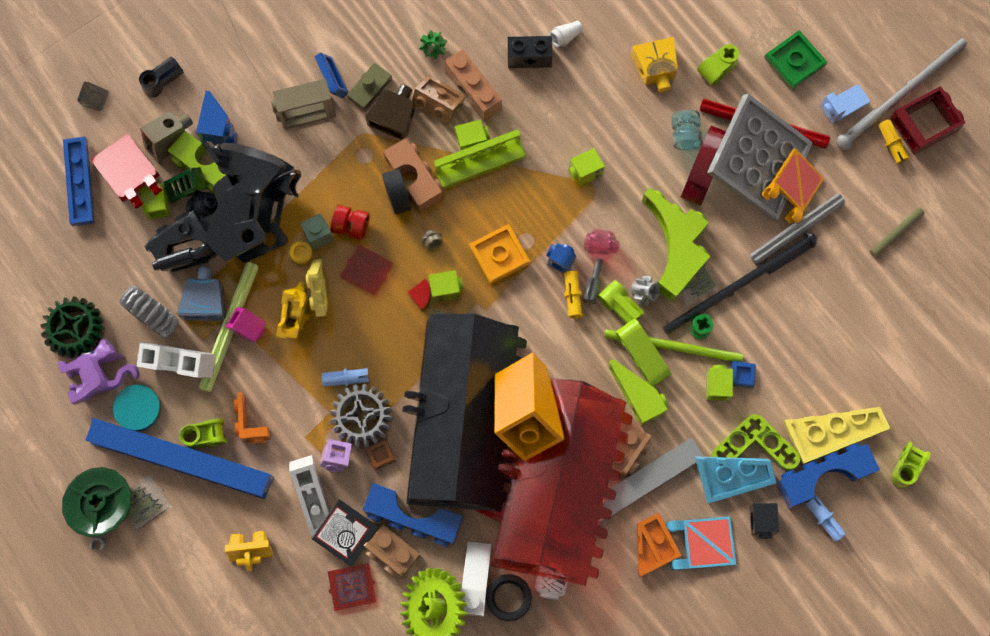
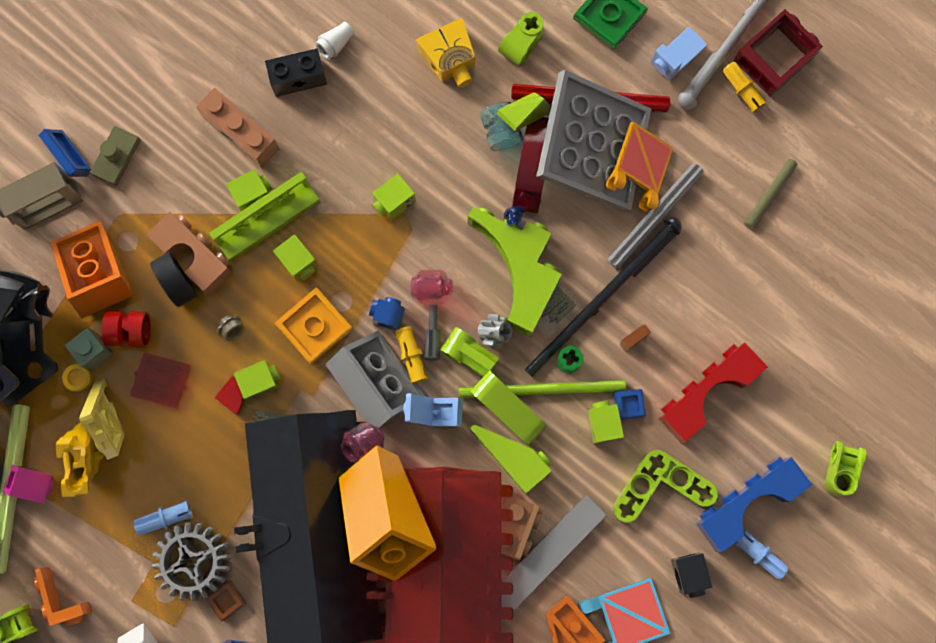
camera: 15 degrees left, 5 degrees up
lavender brick [320,439,352,472] -> none
dark brown torso [365,84,415,140] -> none
medium nougat bracket [412,74,466,125] -> none
green gear [419,30,447,59] -> none
medium azure wing [695,457,776,503] -> none
light yellow wing [783,407,890,465] -> none
none -> orange slope [50,220,133,319]
none -> lime brick [273,234,318,282]
none -> light grey slope [325,331,425,433]
none -> clear pink head [341,422,384,463]
none -> light blue bracket [403,393,463,427]
none -> lime slope [496,92,551,131]
none -> clear blue arm [504,205,525,227]
none -> dark orange tile [620,325,651,352]
none -> red arch [658,342,768,443]

